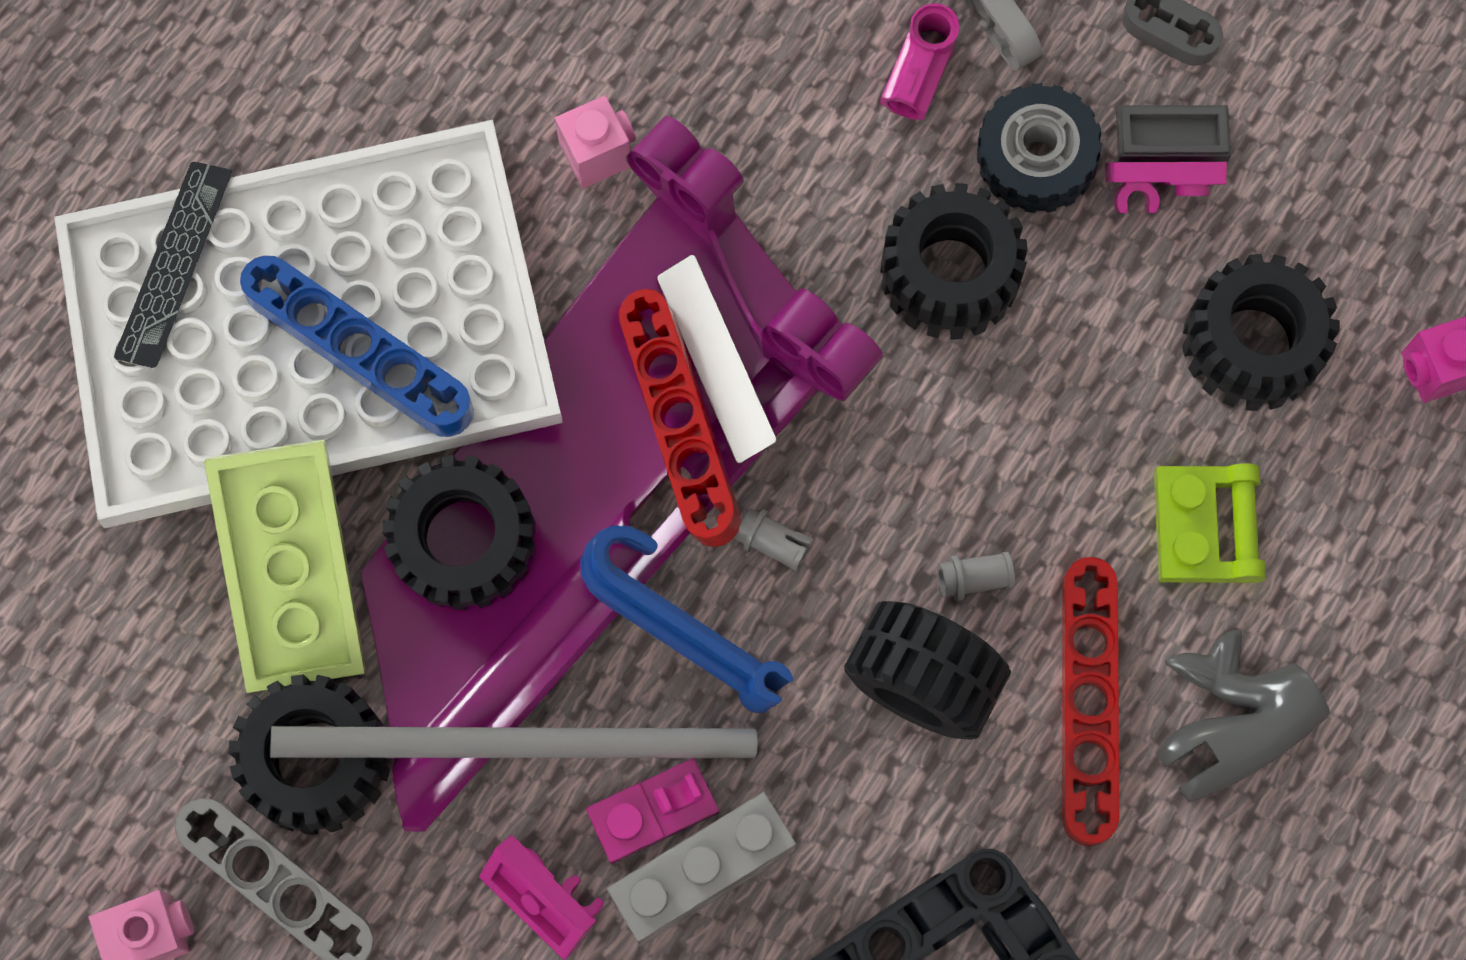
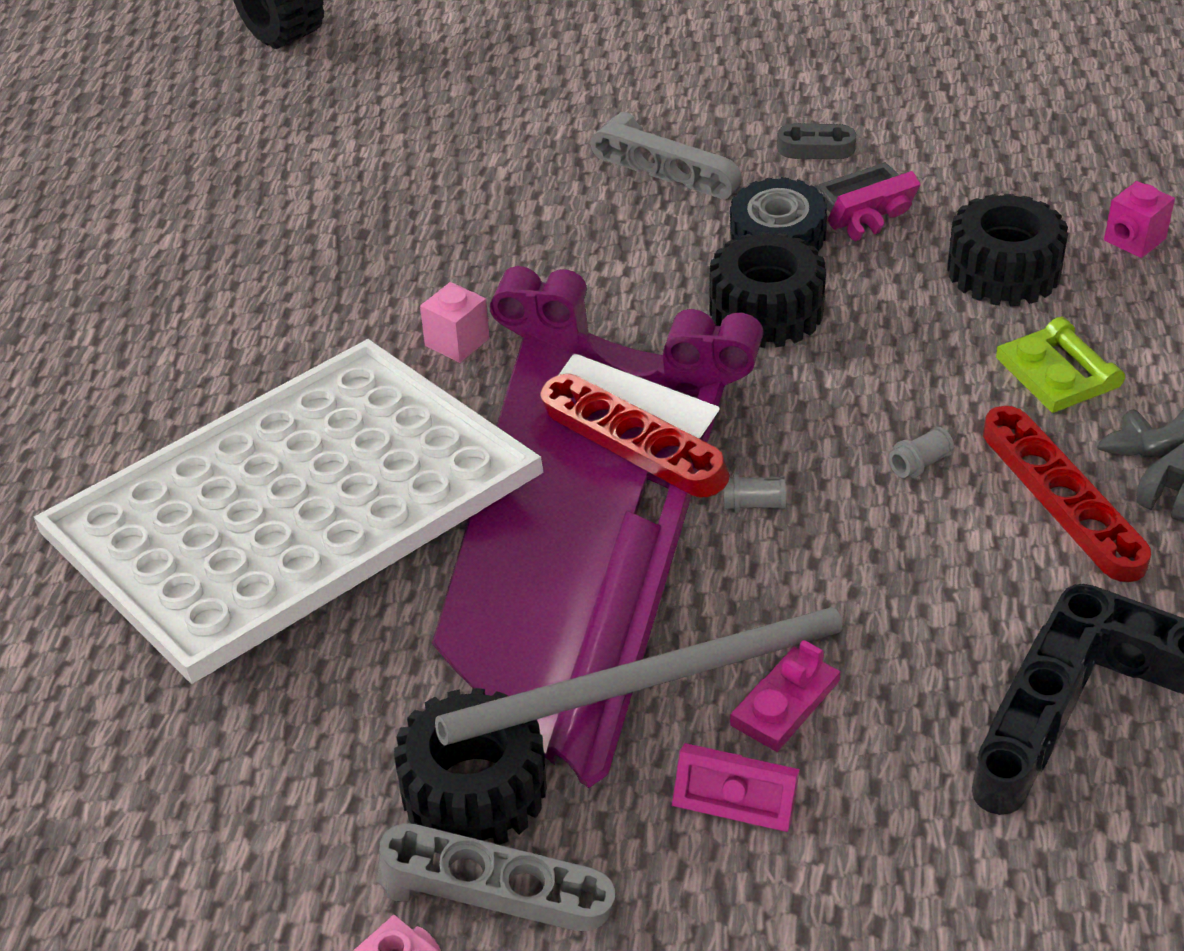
camera: 25 degrees left, 30 degrees down
black sticker [114,162,232,368] -> none
yellowish green plate [204,439,366,693] -> none
blue beam [240,255,474,437] -> none
black tyre [382,455,537,610] -> none
blue piece [580,525,793,713] -> none
light grey brick [606,792,796,947] -> none
black tyre [844,601,1011,740] -> none
dark pink piece [880,3,960,121] -> none

